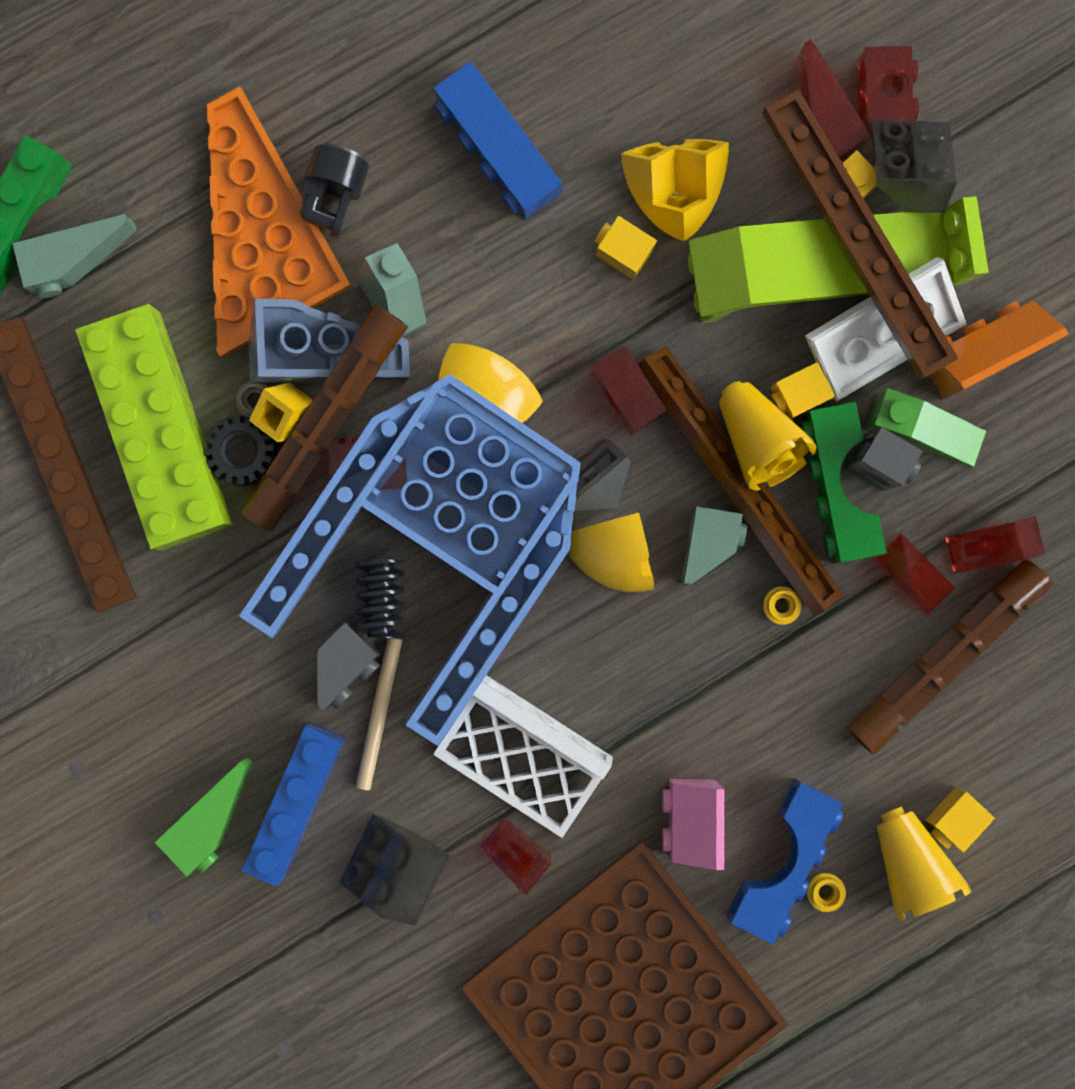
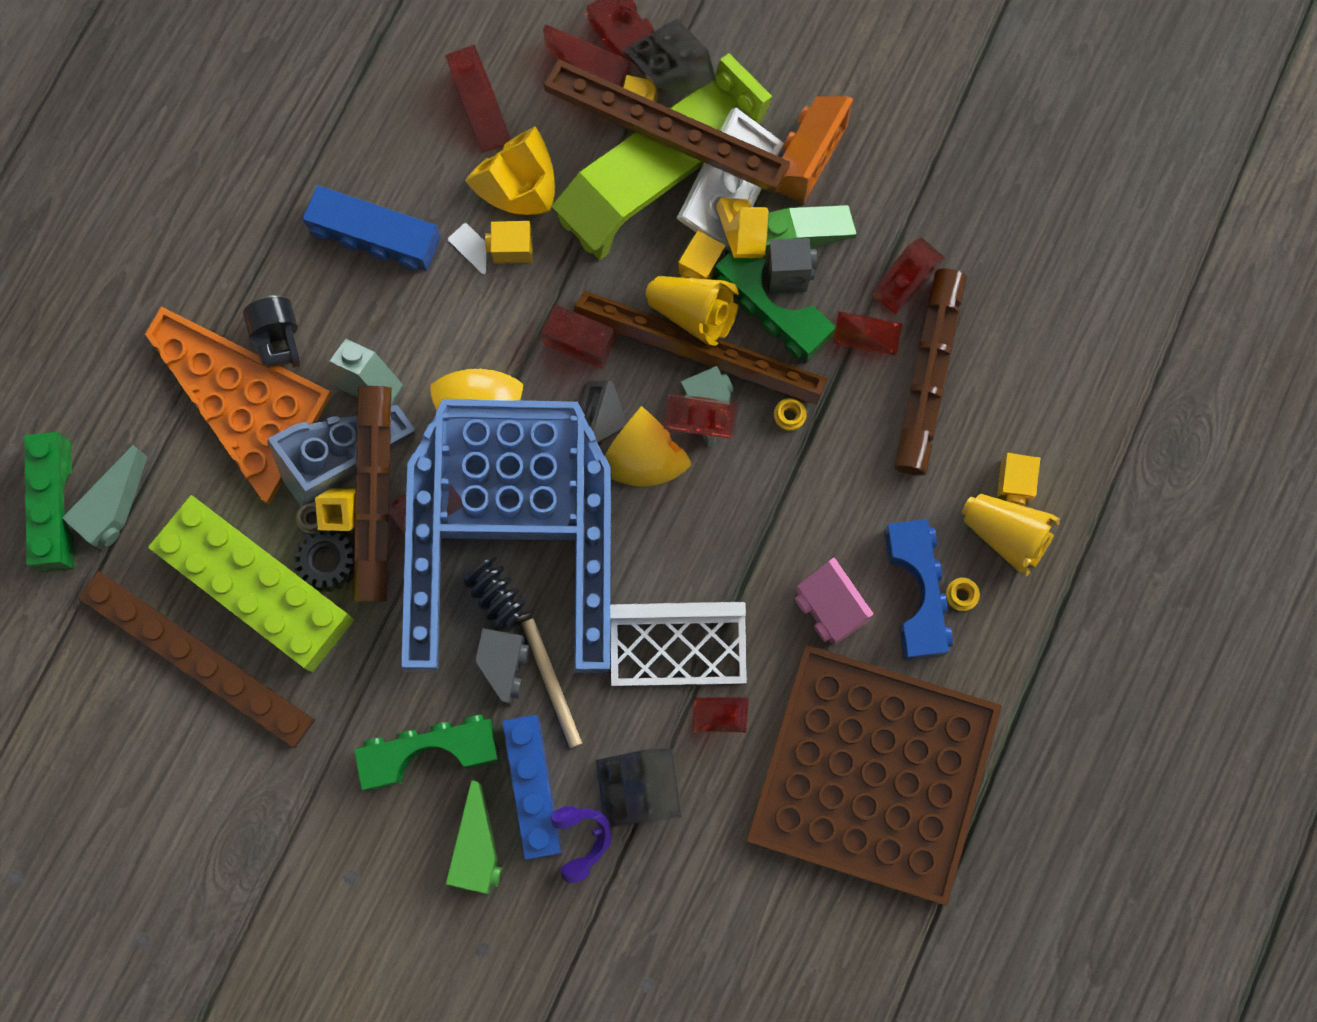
camera: 30 degrees left, 10 degrees down
none -> green arch [354,715,501,791]
none -> clear red slope [445,44,511,153]
none -> white sticker [448,223,487,274]
none -> dark purple piece [550,806,612,883]
none -> clear red brick [663,393,739,439]
none -> yellow slope [715,198,769,258]

